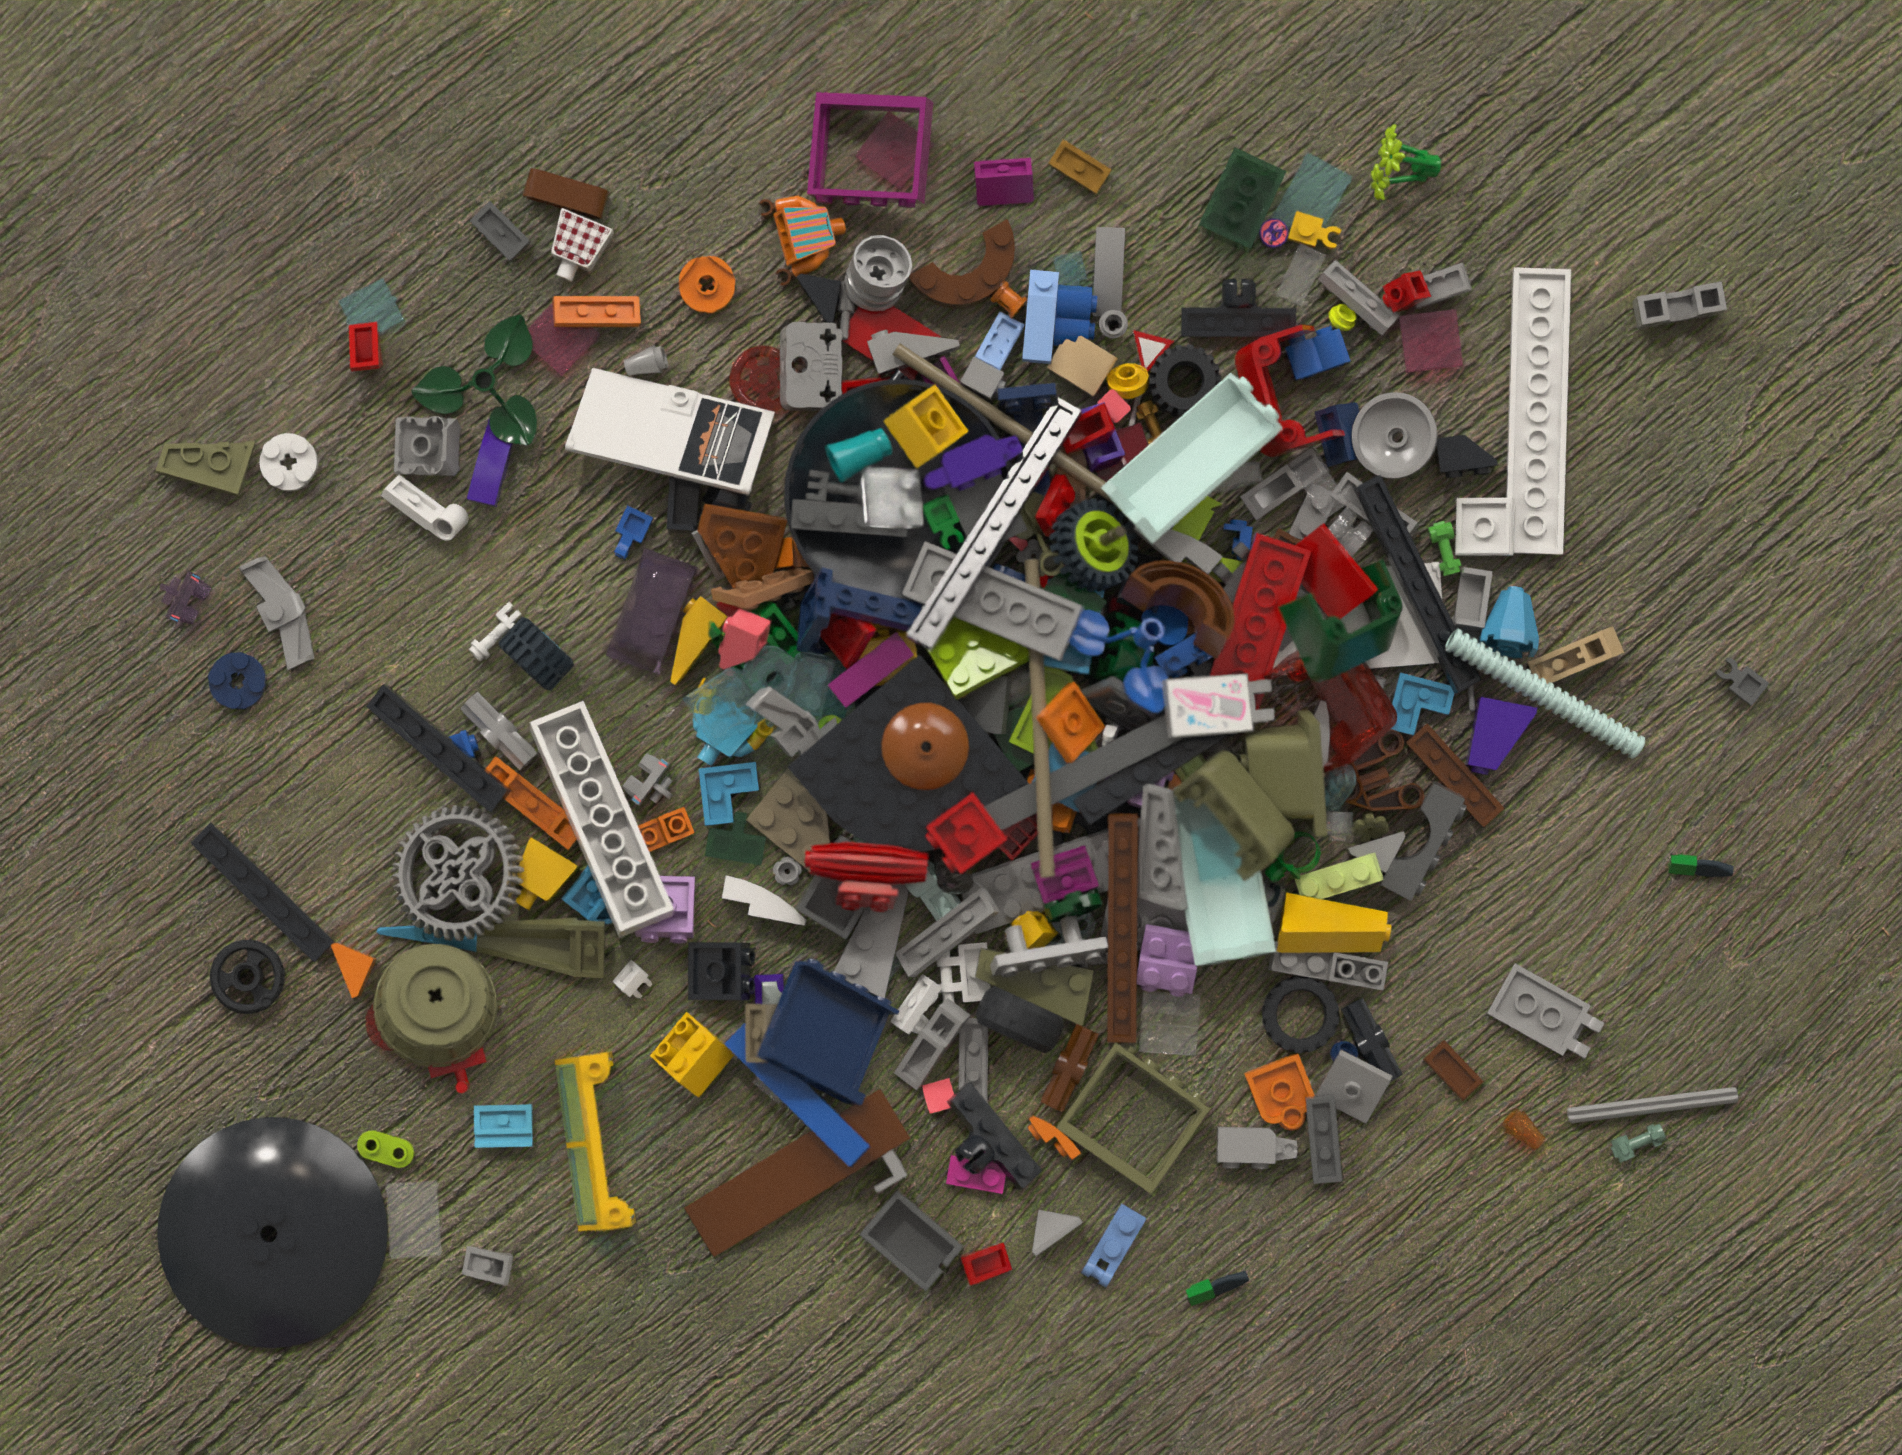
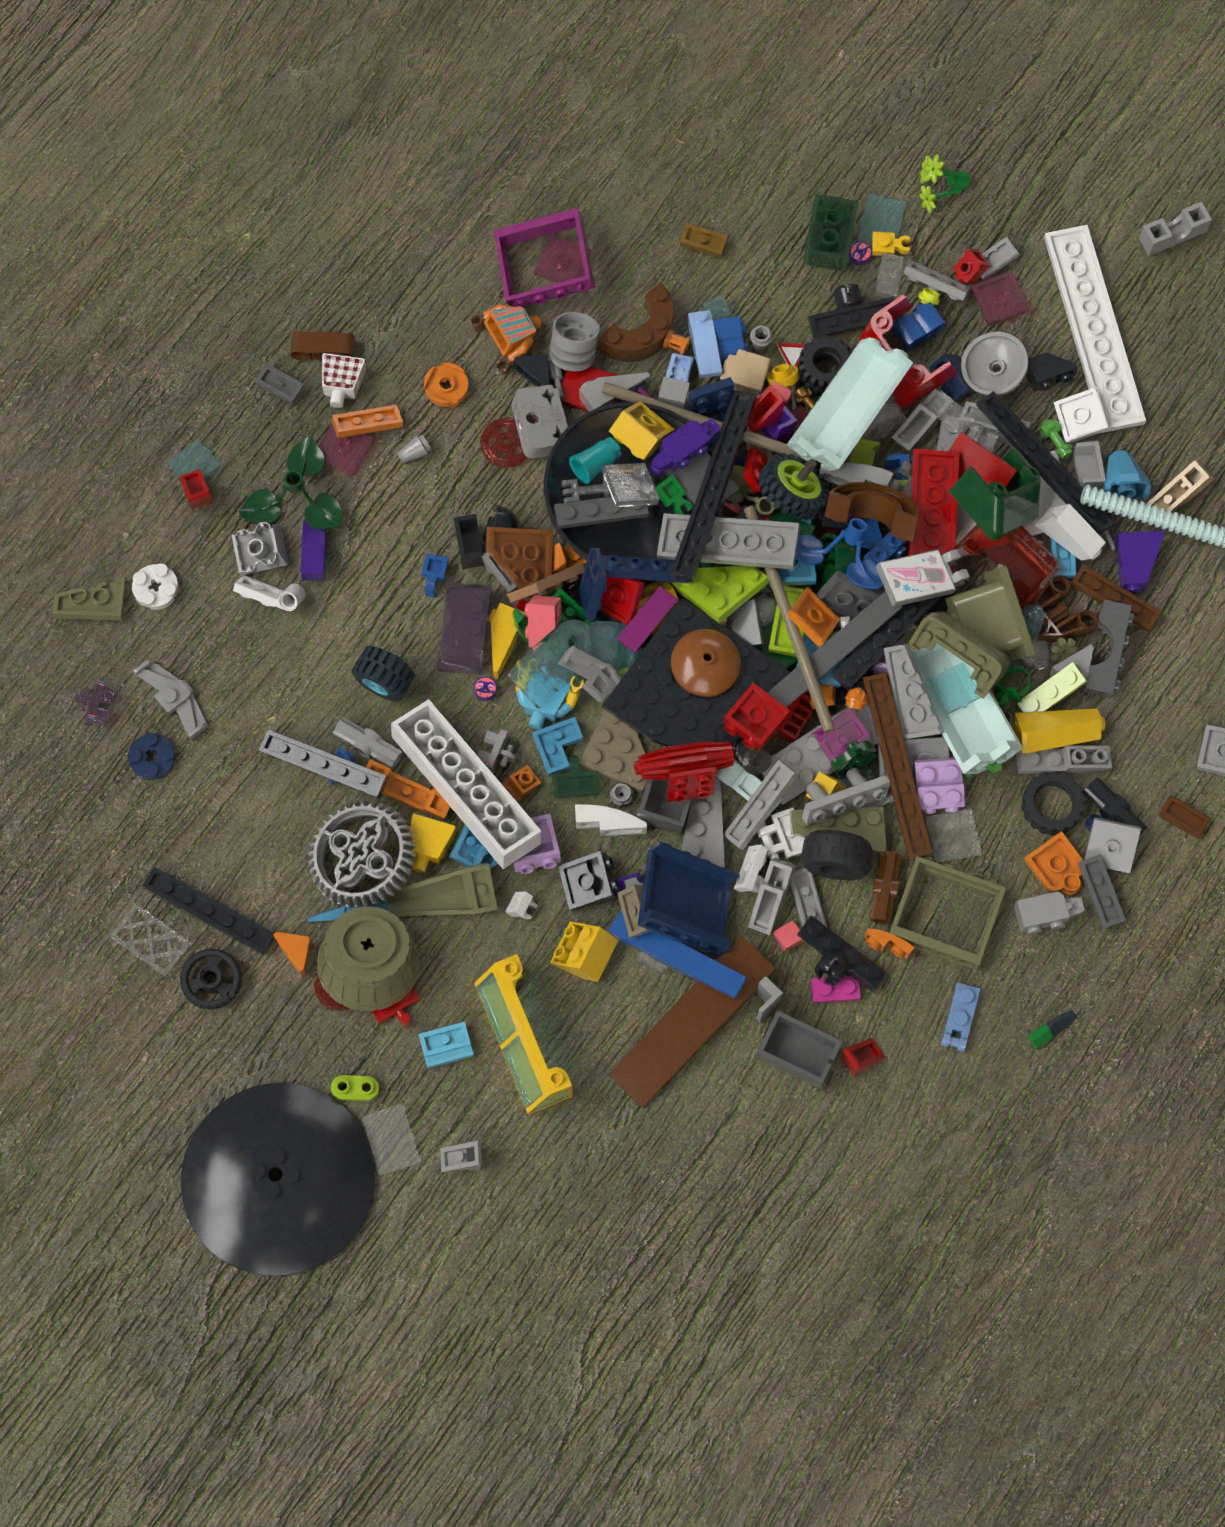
camera: 15 degrees left, 15 degrees down
white hinge [468,602,521,662] -> none
white door [565,368,775,495] -> none
magenta panel [974,158,1034,206] -> none
light grey slope [1032,1210,1083,1256] -> none
light grey slope [1092,227,1125,317] -> none
none -> clear window [109,903,192,977]
none -> tile [474,677,497,701]
none -> orange plate [845,688,868,711]
none -> white slope [1035,504,1106,561]

